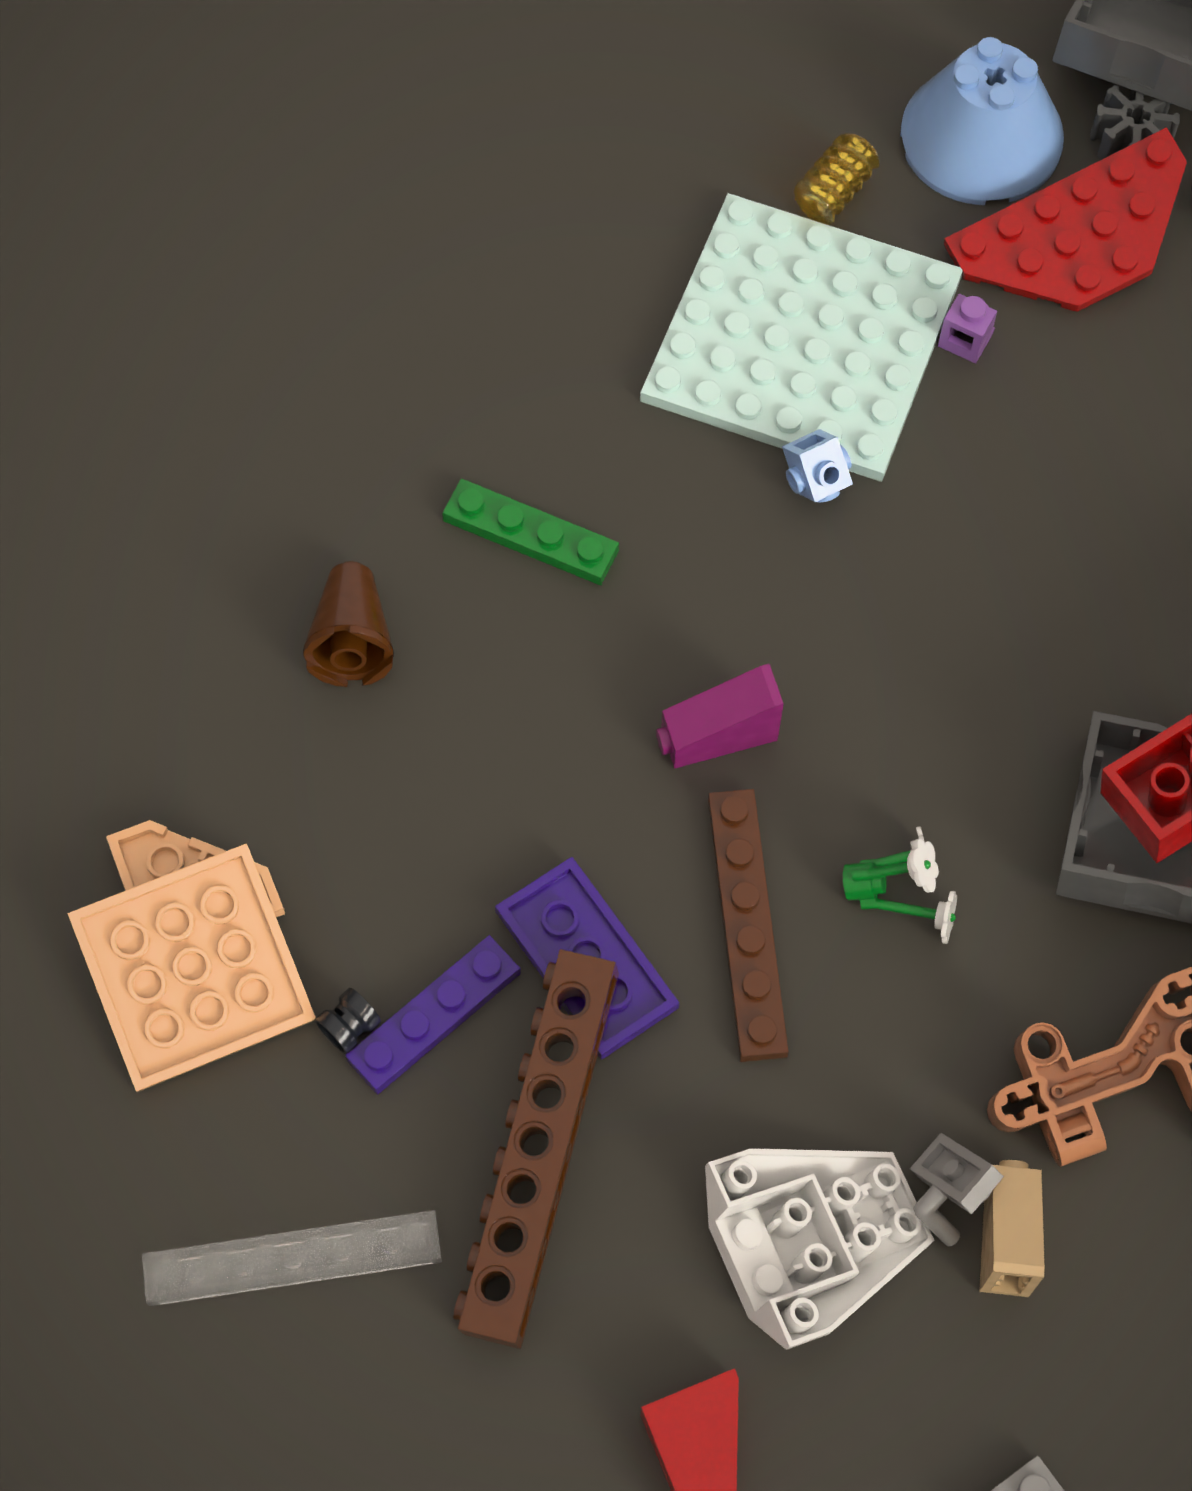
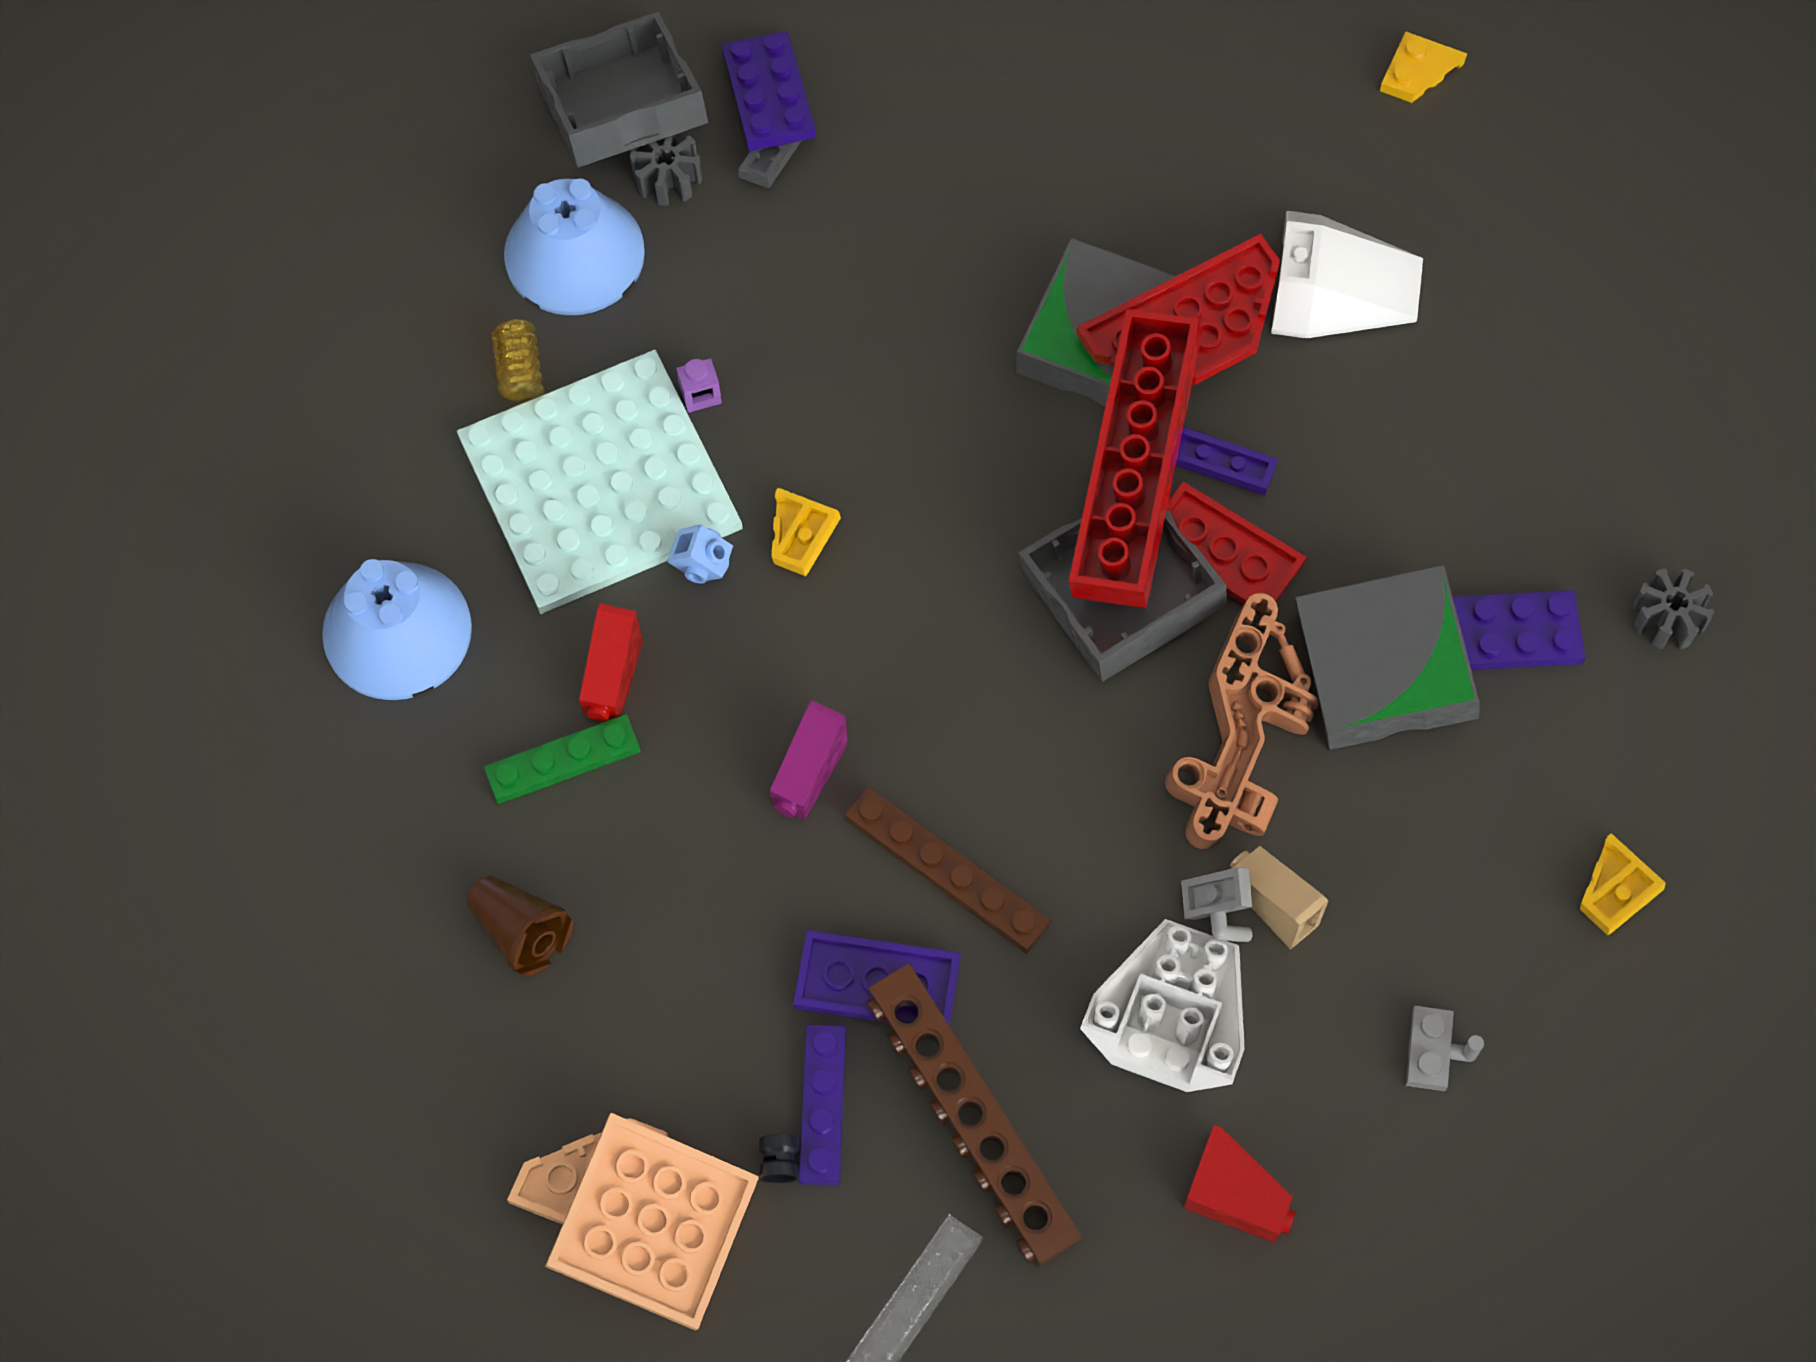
camera: 45 degrees left, 0 degrees up
green plant [843,826,957,944] -> none
red plate [944,127,1187,312] -> none
none -> light blue cone [322,559,472,700]
none -> red slope [579,603,643,723]
none -> yellow wing [771,488,841,576]

